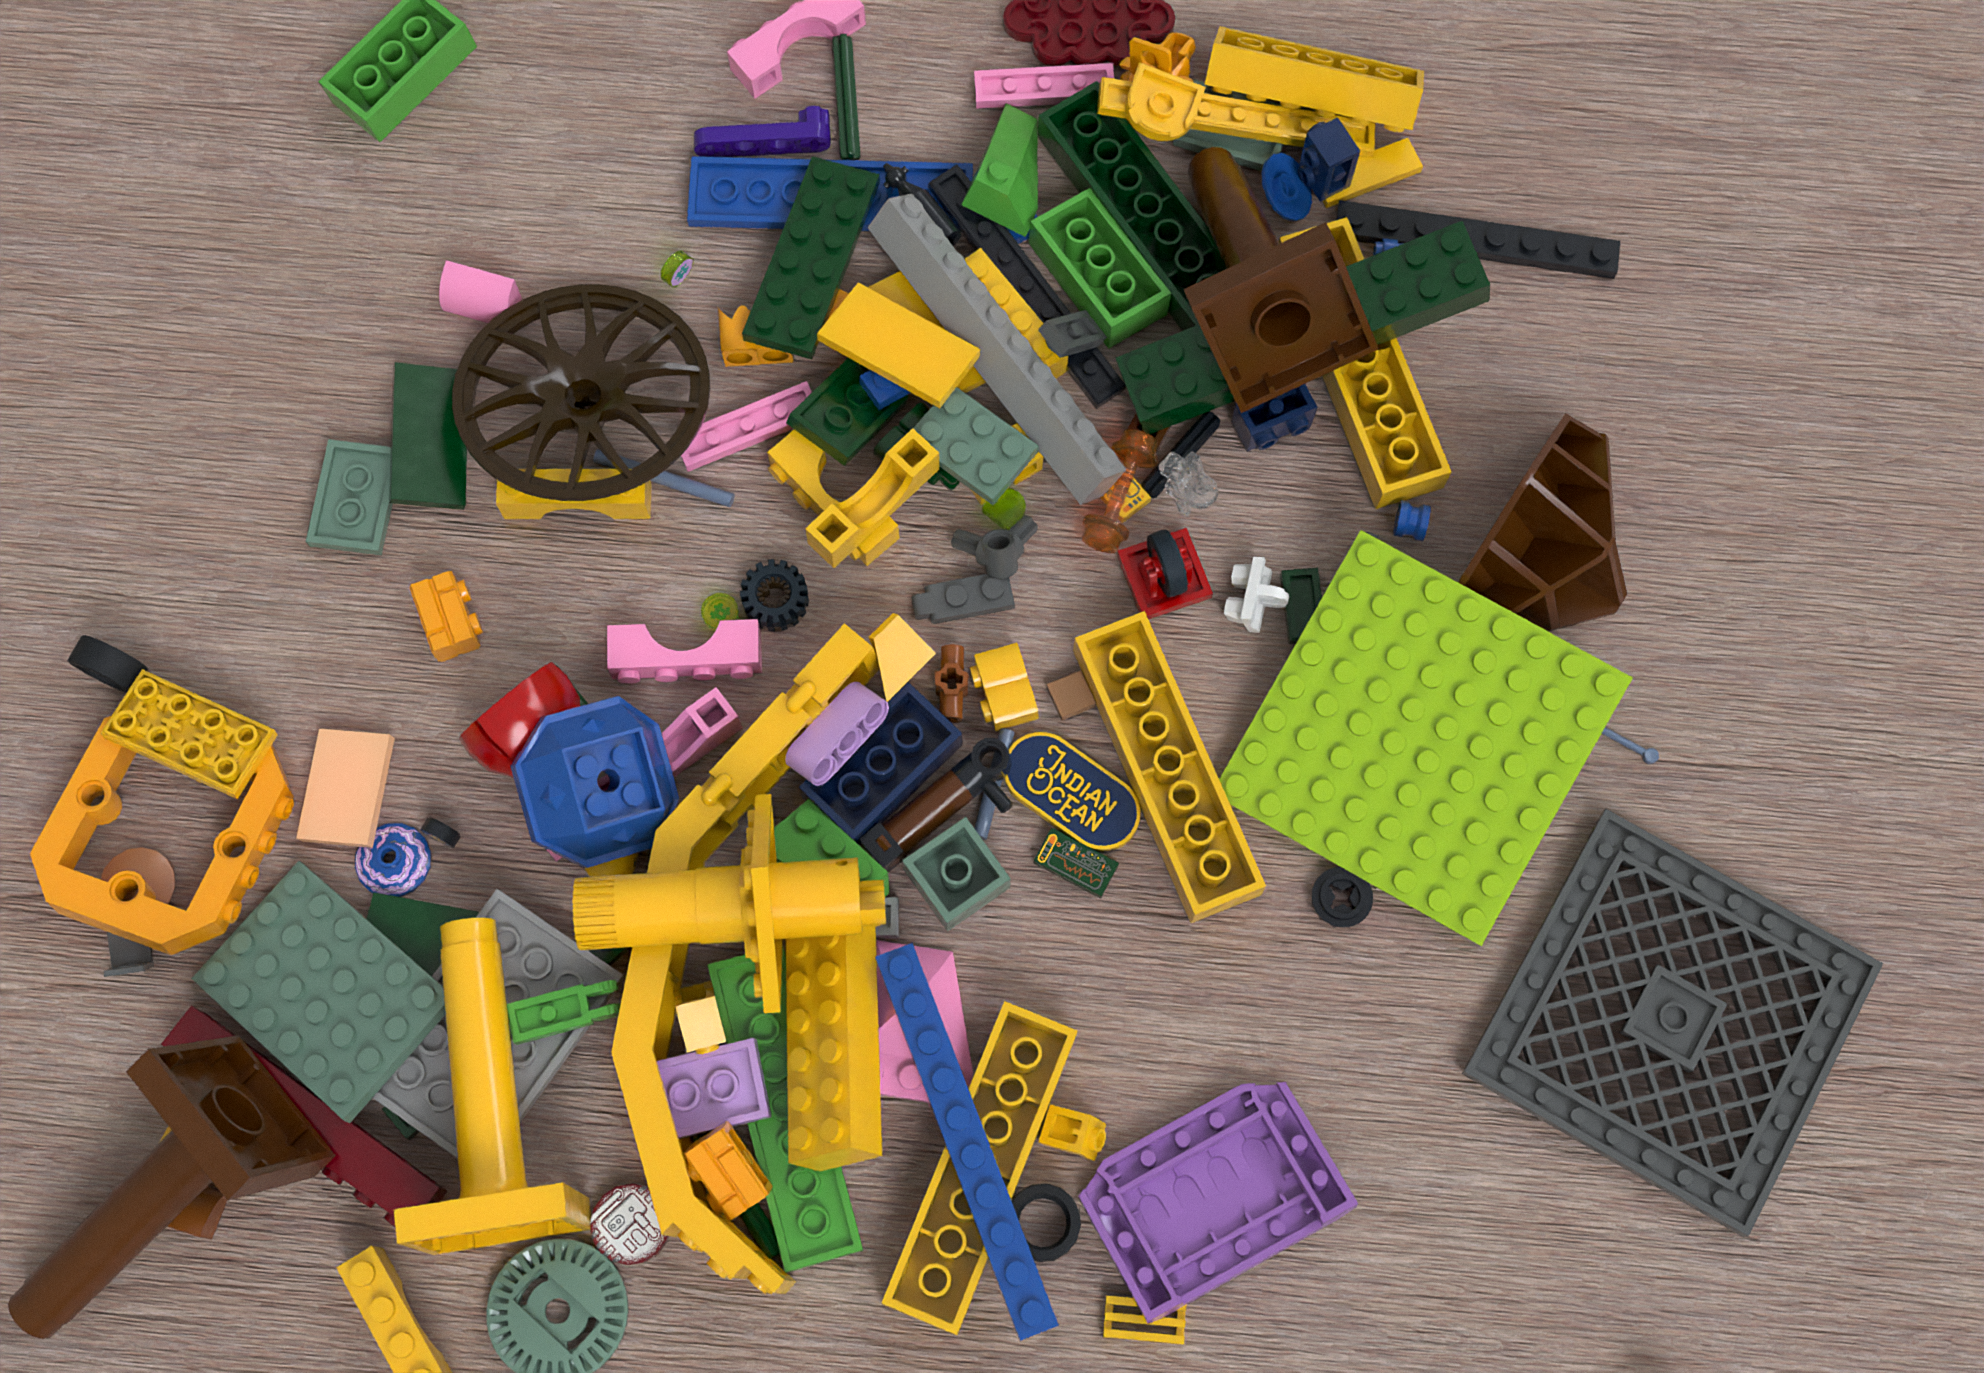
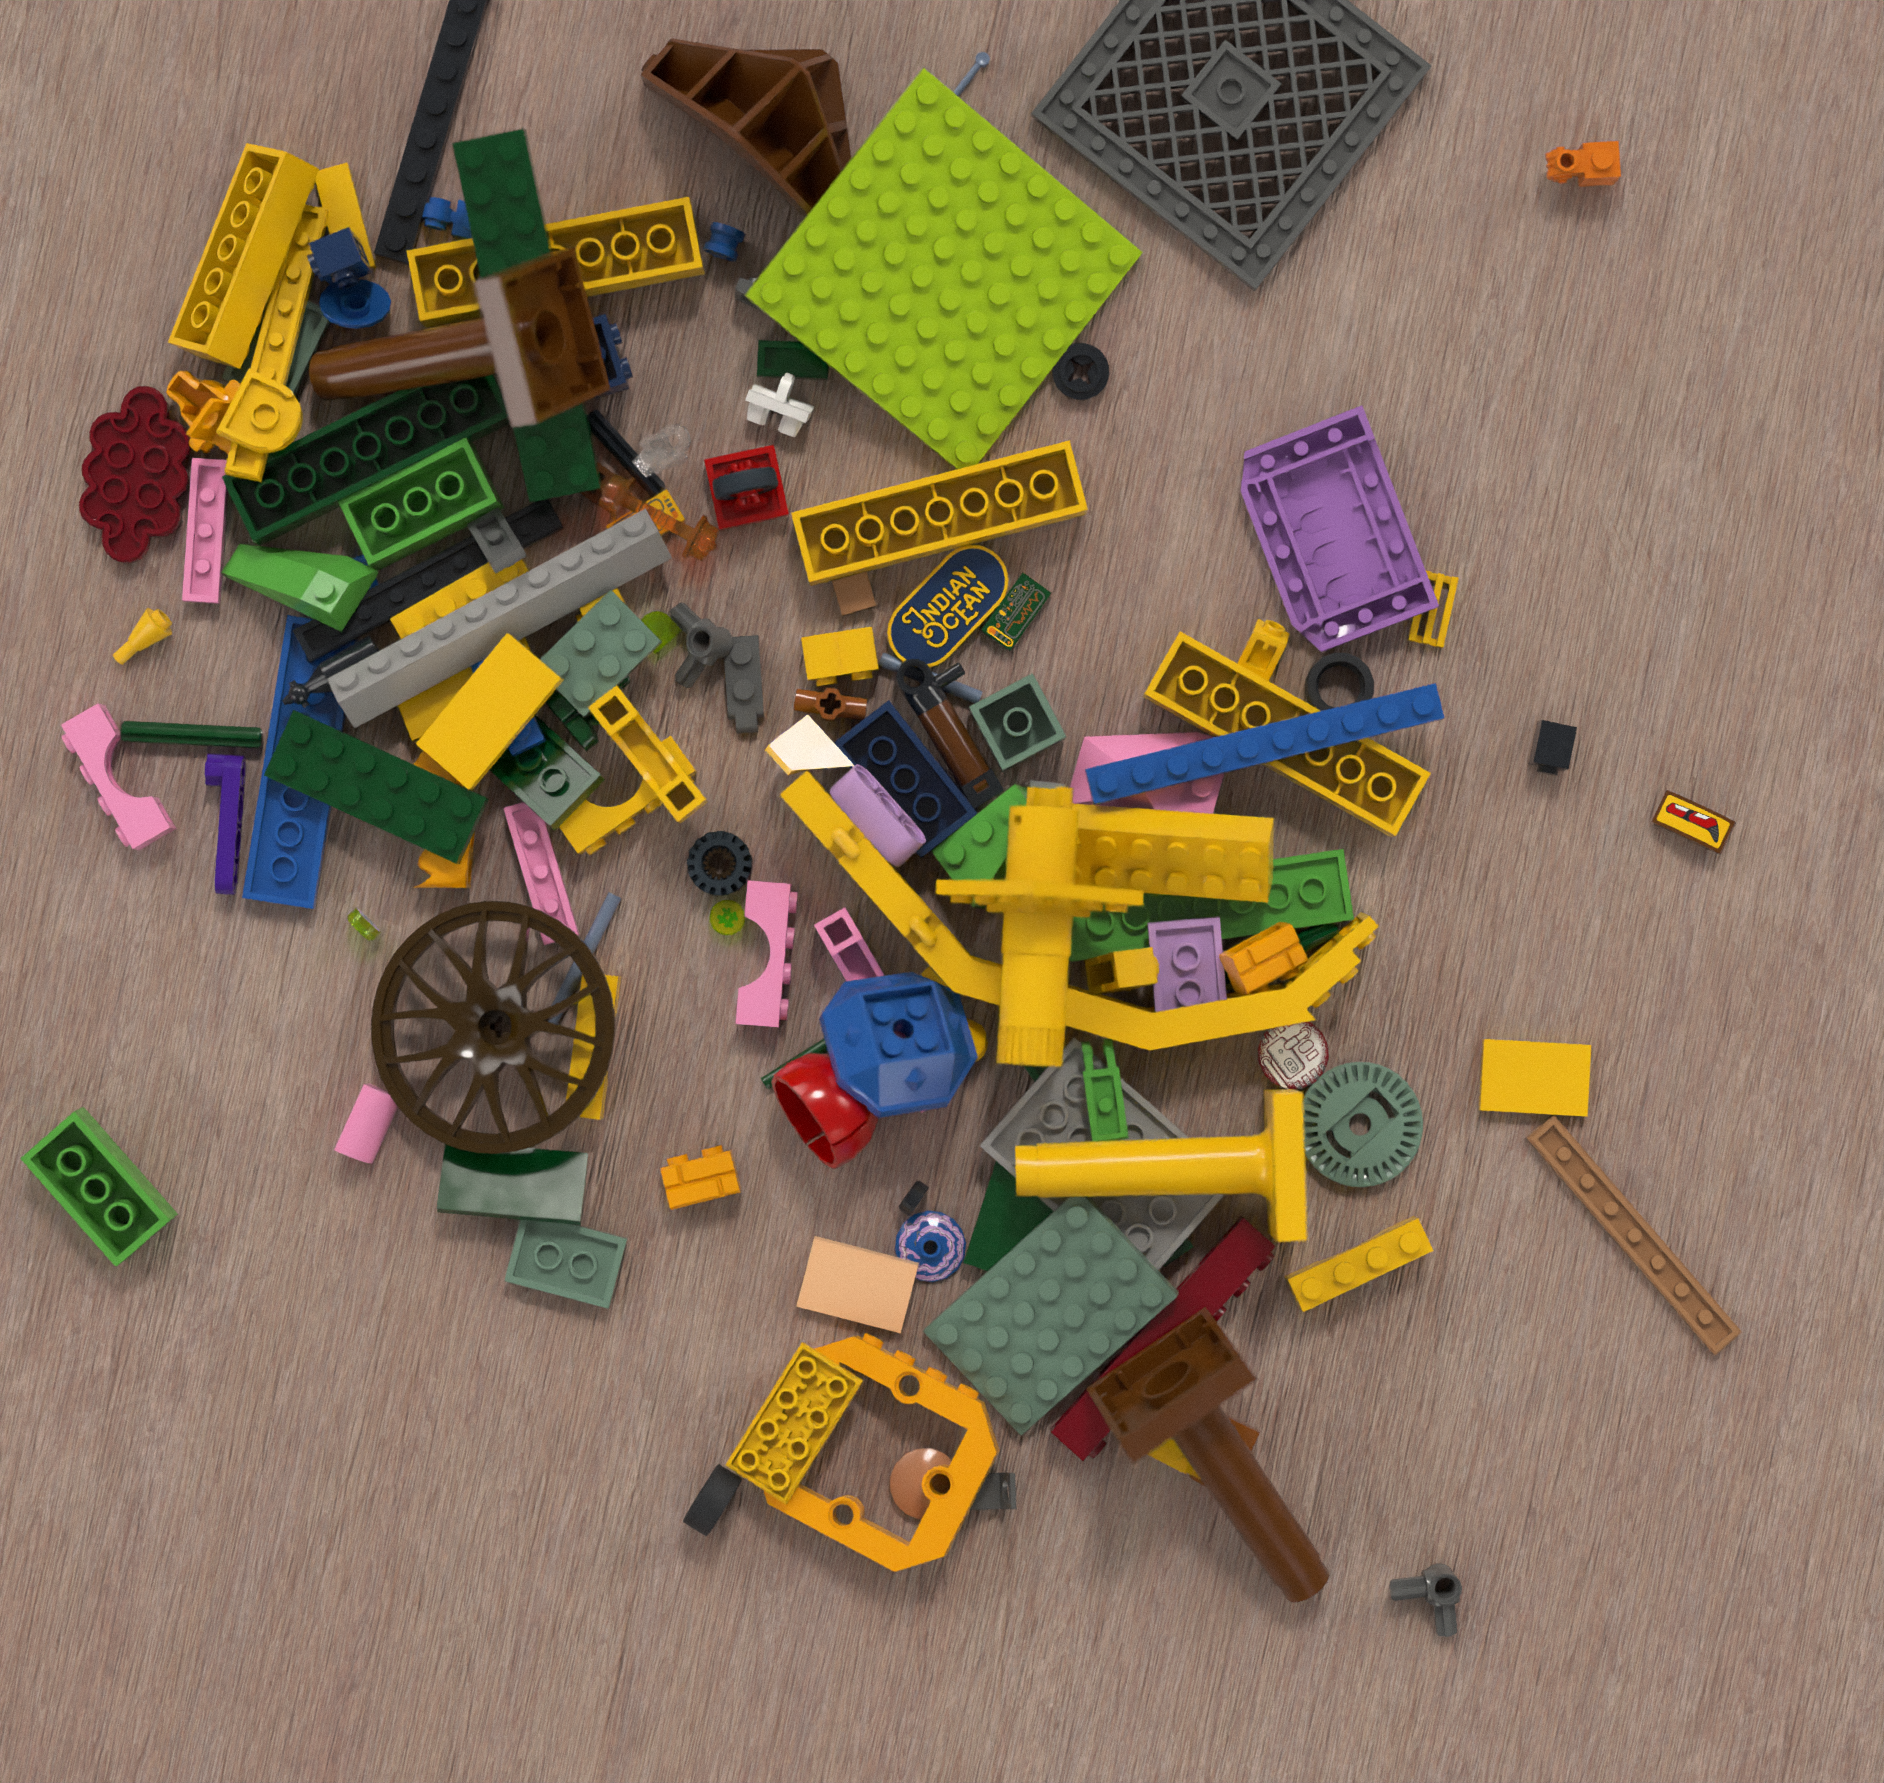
camera: 85 degrees left, 15 degrees up
none -> yellow cone [113,608,172,665]

